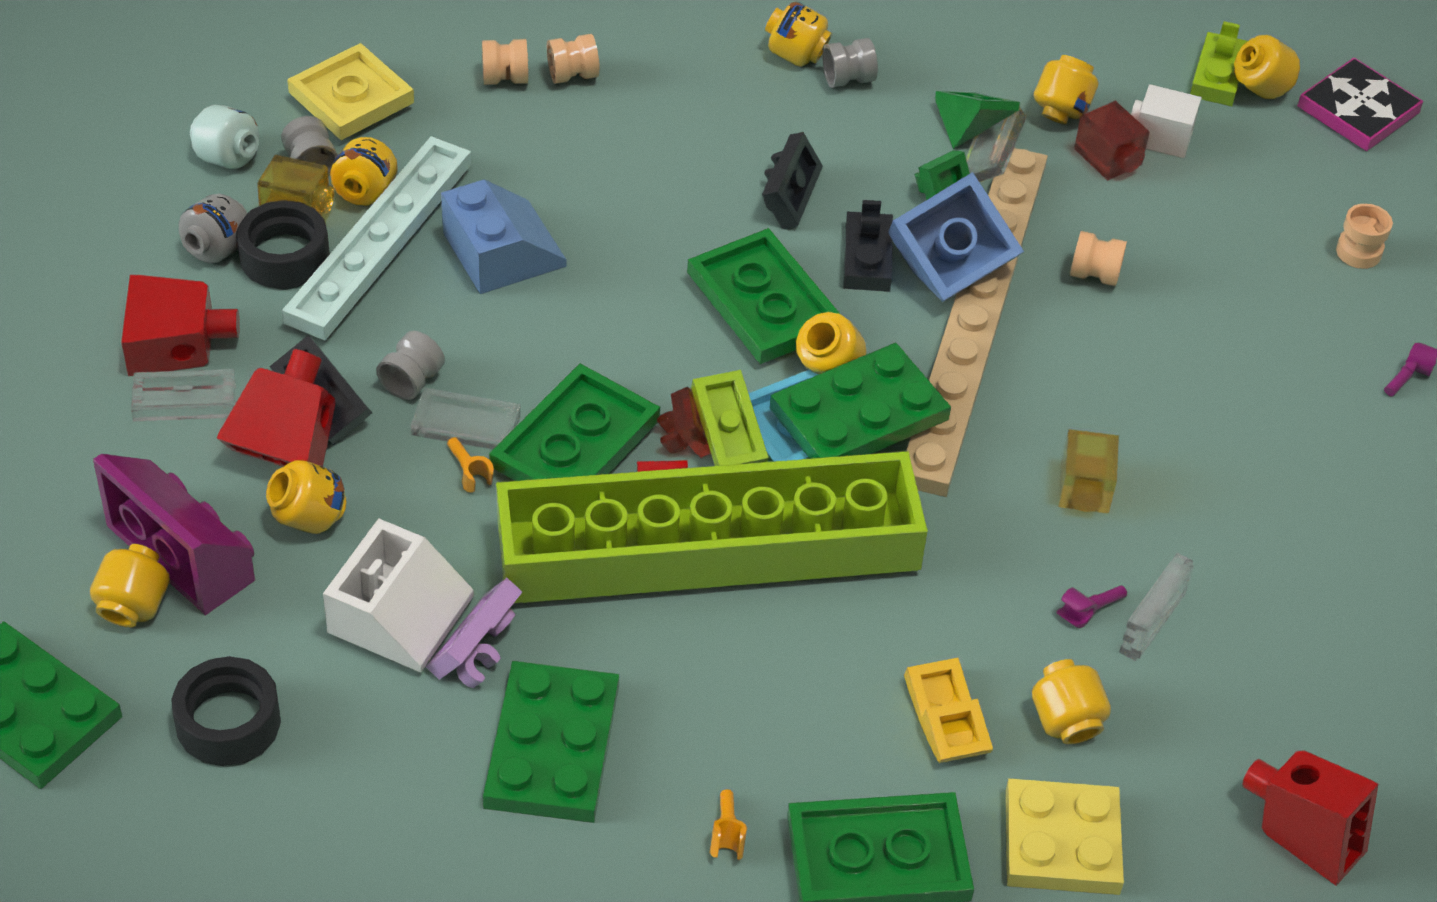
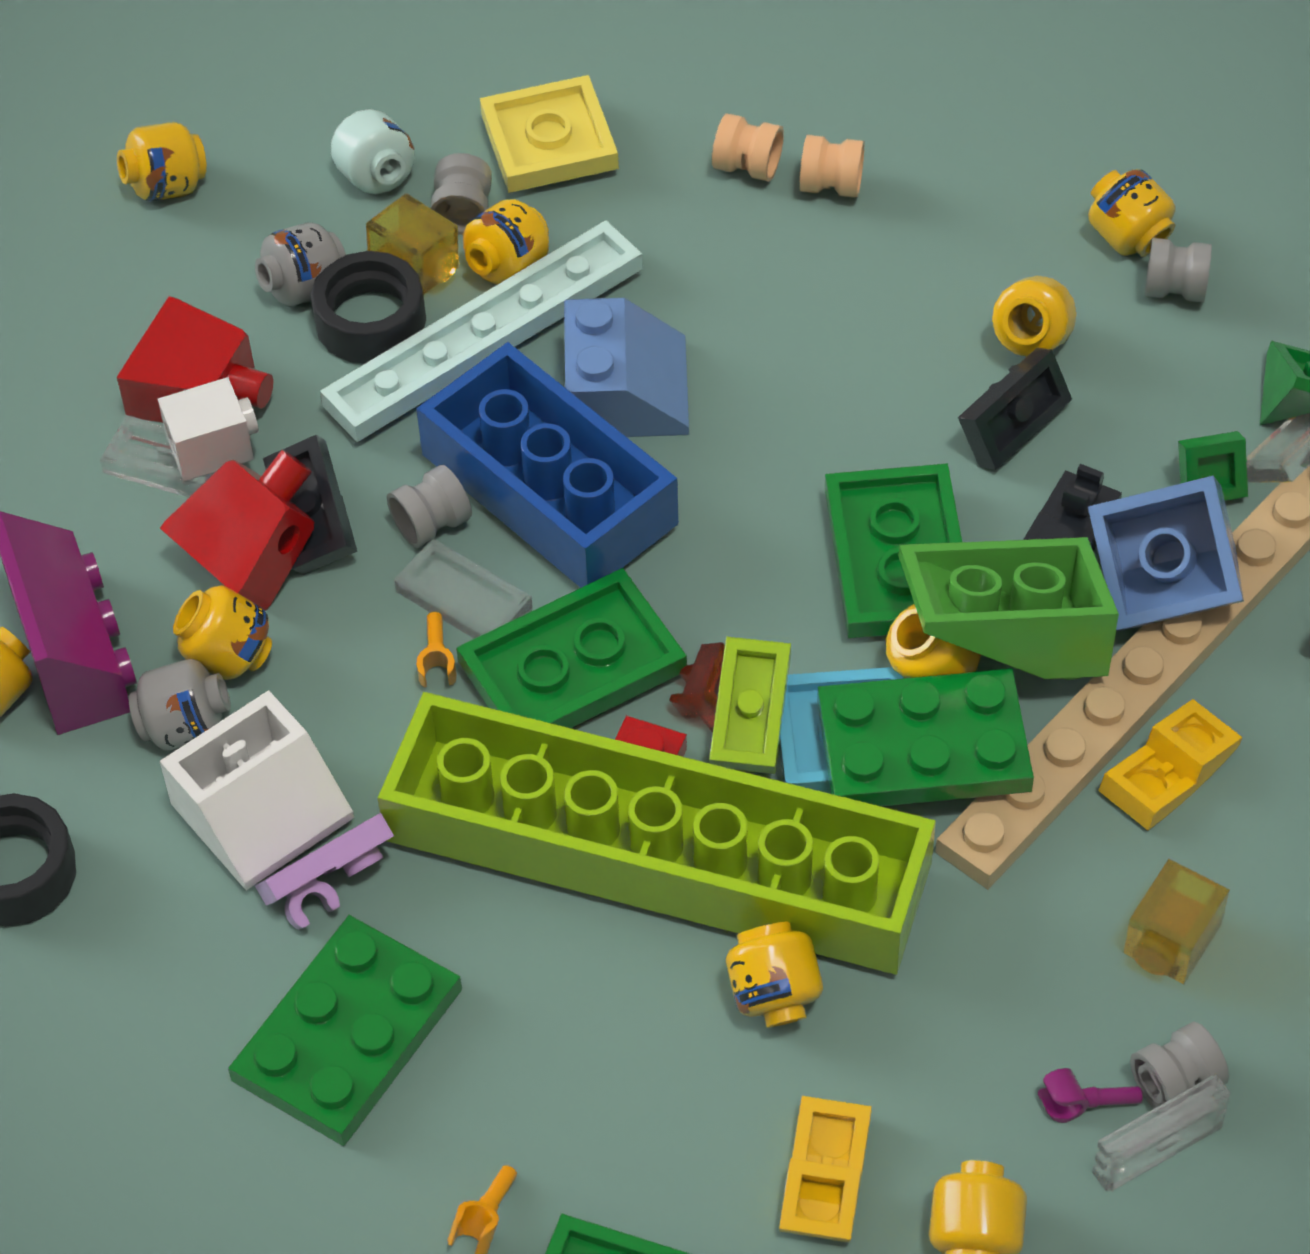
camera: 30 degrees right, 5 degrees up
none -> yellow head [117,122,206,201]
none -> light grey head [129,659,231,751]
none -> white brick [158,377,259,482]
none -> blue brick [416,342,679,588]
none -> yellow head [726,921,823,1028]
none -> bright green slope [898,537,1119,680]
none -> yellow head [992,275,1077,357]
none -> yellow slope [1098,699,1243,830]
none -> light grey wheel [1130,1022,1229,1116]

